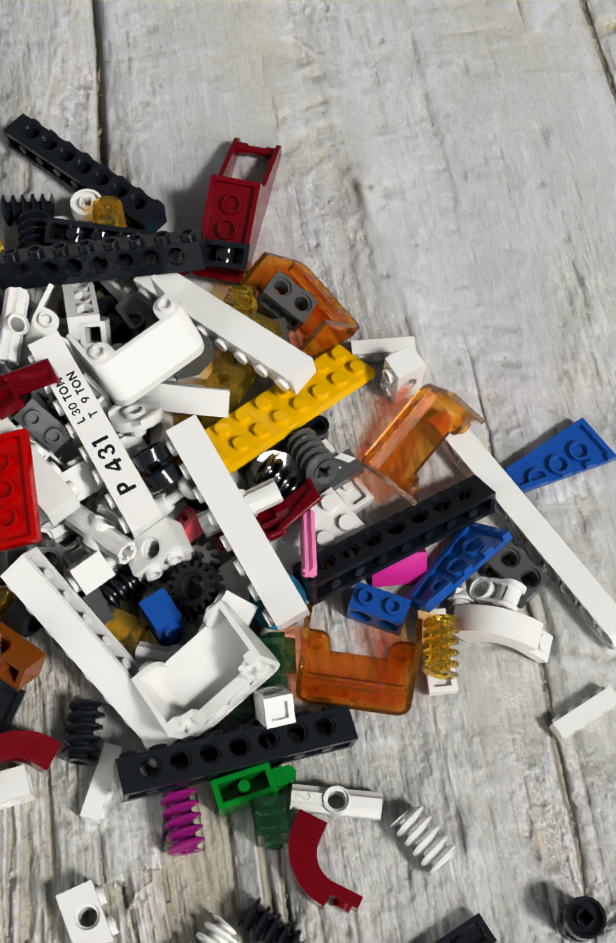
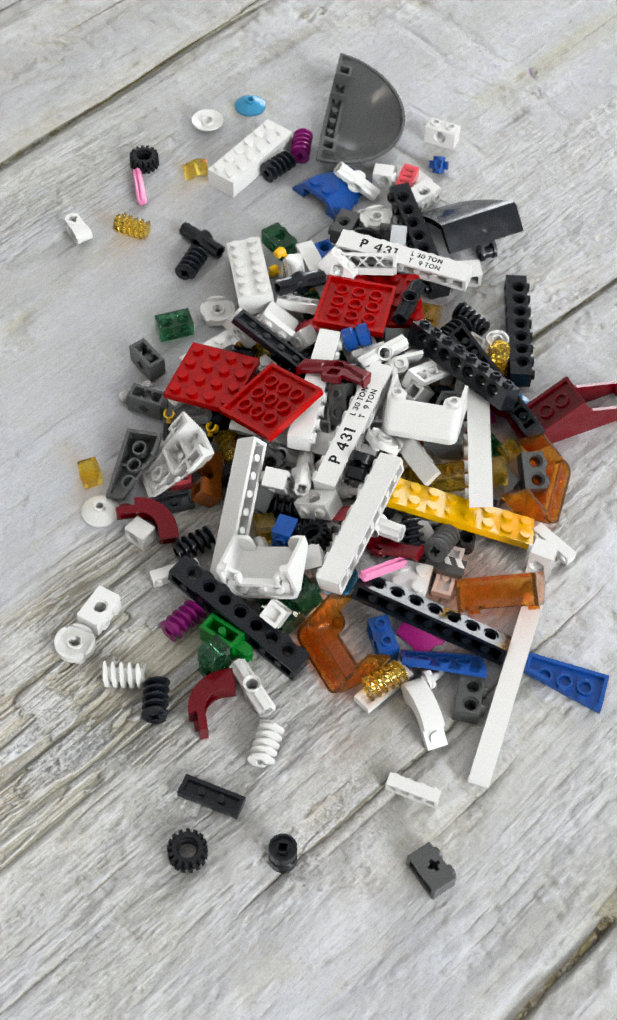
camera: 55 degrees right, 10 degrees down
white piece [469,576,527,612] -> none

